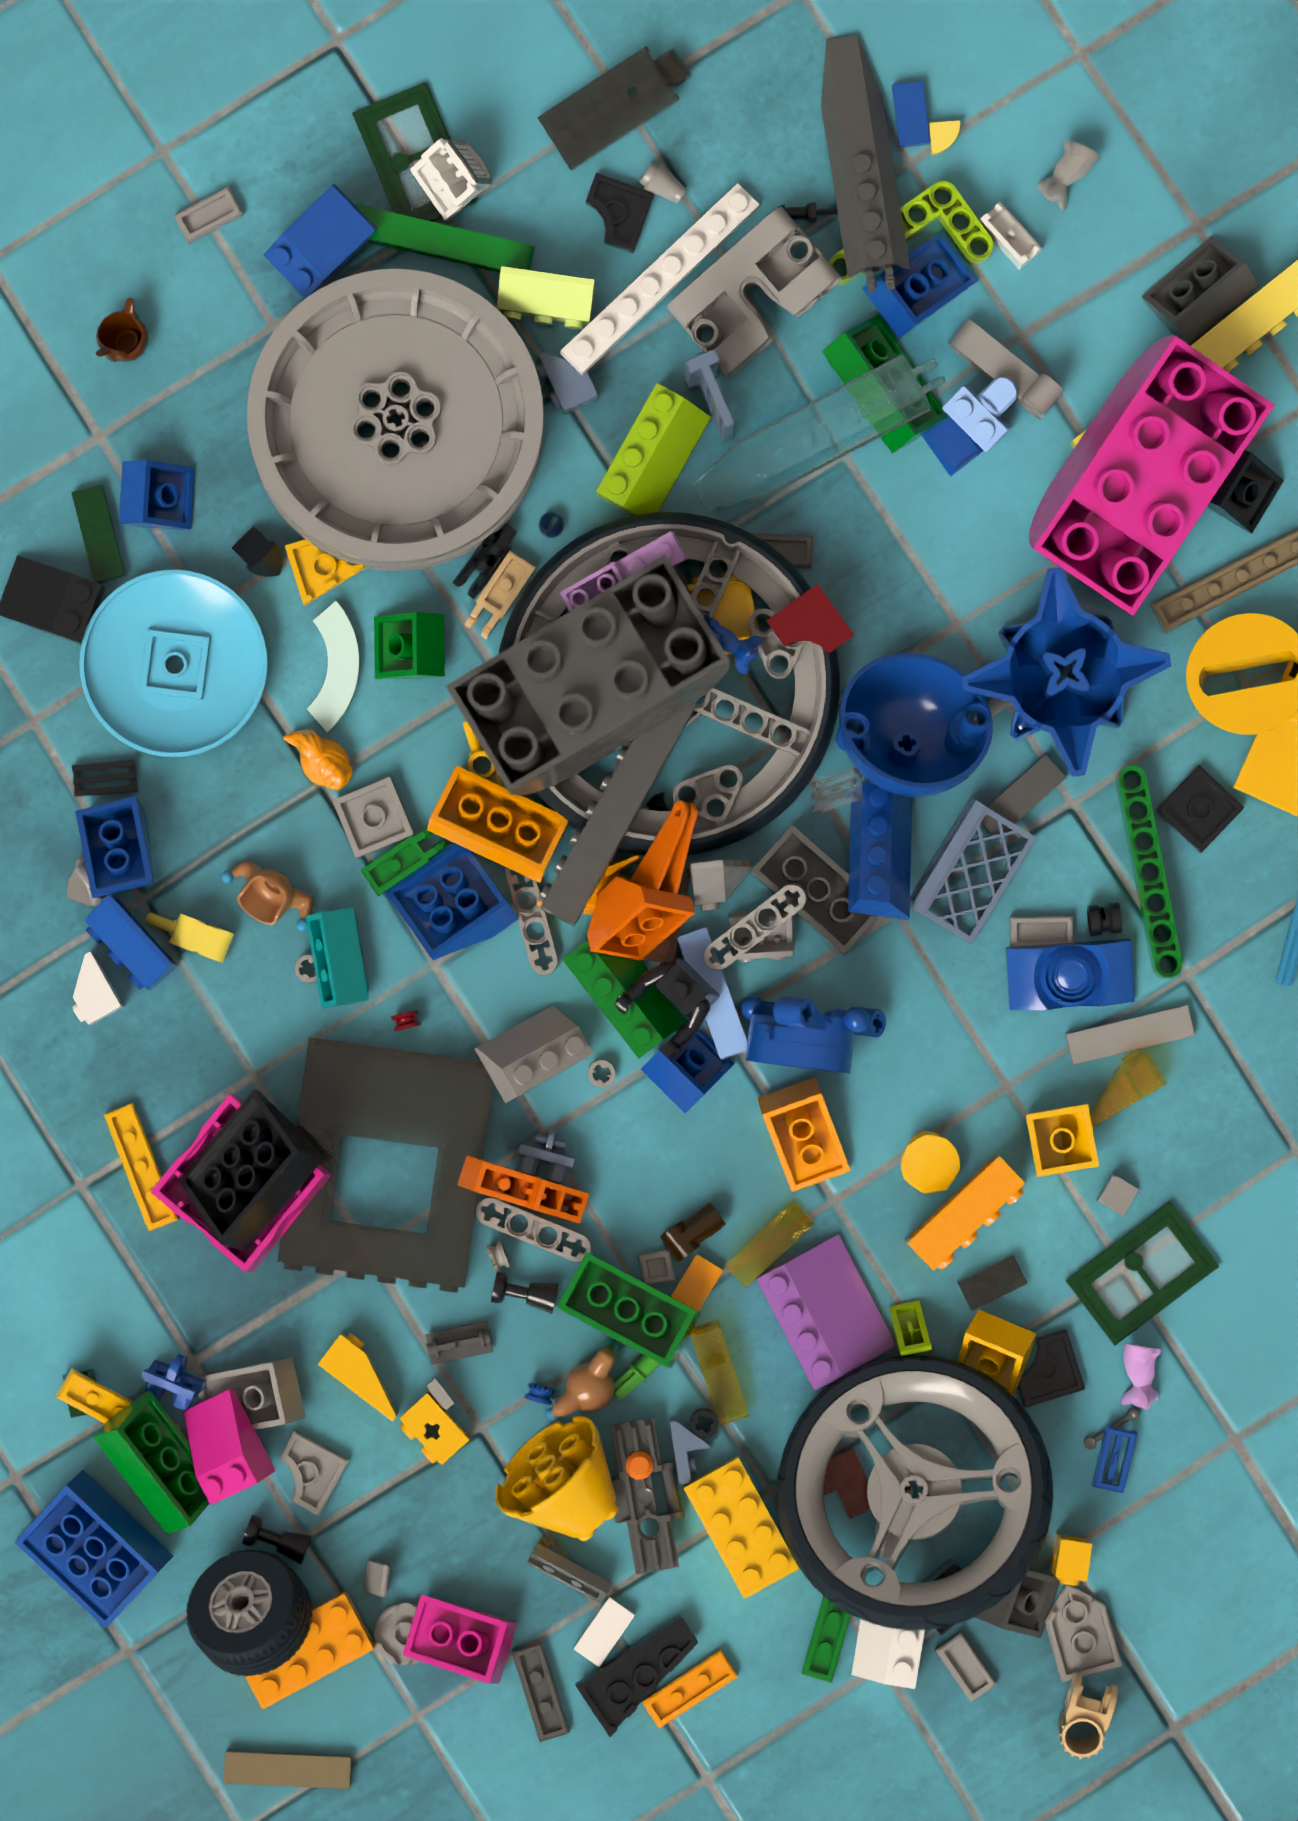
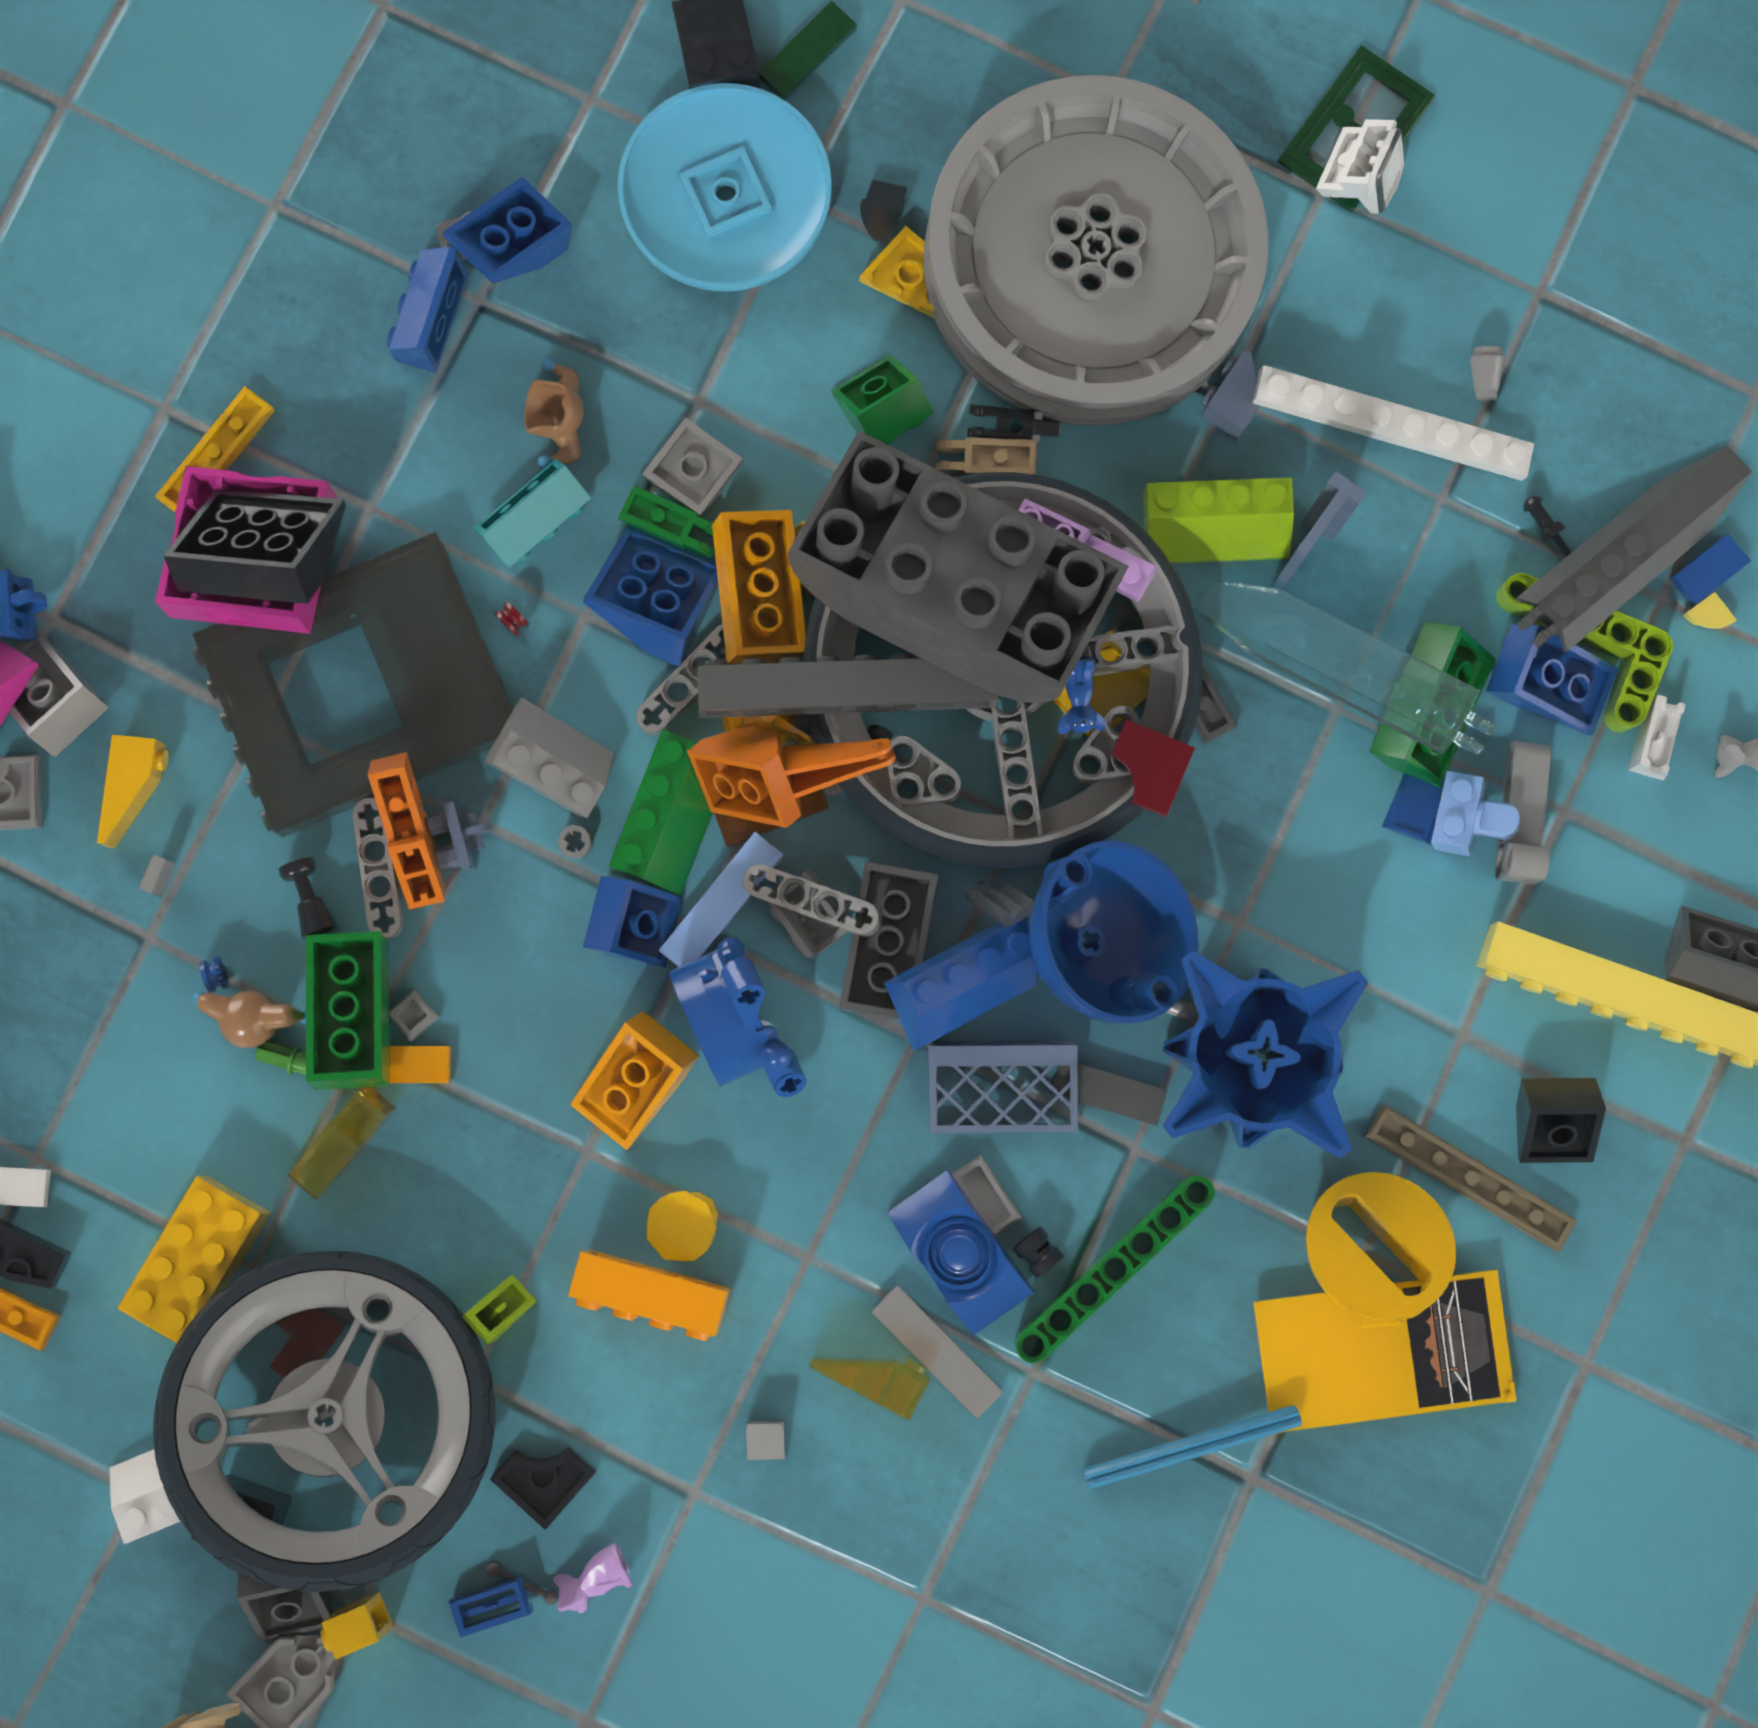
camera: 60 degrees right, 5 degrees down
black tile [72,760,138,797] -> none
white slope [72,951,124,1025] -> none
blue slope [119,460,194,530] -> none
light yellow beam [146,912,234,963] -> none
blue slope [264,184,377,299] -> none
light orange hair [283,729,353,790] -> none
light grey bush [294,955,317,983] -> none
light aqua tile [307,601,360,733] -> none
green beam [355,204,535,273] -> none
yellow brick [399,1391,470,1465] -> none
dark grey hinge [425,1321,493,1365] -> none
light grey bush [486,1240,510,1272] -> none
yellow cone [495,1416,618,1541] -> none
yellowish green slope [497,266,595,330] -> none
dark grey hinge [526,1537,613,1603] -> none
clear smoke hinge [537,46,691,171] -> none
dark blue hinge [539,512,564,538] -> none
black tile [585,173,655,253] -> none
dark grey piece [610,1417,685,1574] -> none
black torso [615,954,720,1058] -> none
dark brown piece [660,1203,726,1262] -> none
light grey connector [667,207,842,379] -> none
sand blue slope [669,1419,712,1485] -> none
light grey wedge [689,860,753,911] -> none
black bush [690,1408,719,1438] -> none
clear yellow slope [724,1201,814,1288] -> none
medium lavender slope [755,1234,896,1391] -> none
green tile [801,1596,851,1683] -> none
light grey tile [935,1632,997,1702] -> none
clear smoke plate [957,1255,1028,1311] -> none
yellow slope [957,1309,1037,1396] -> none
yellow slope [1026,1104,1099,1177] -> none
dark pink brick [1029,335,1275,616] -> none
dark green door [1066,1202,1219,1346] -> none
black tile [1155,765,1244,853] -> none

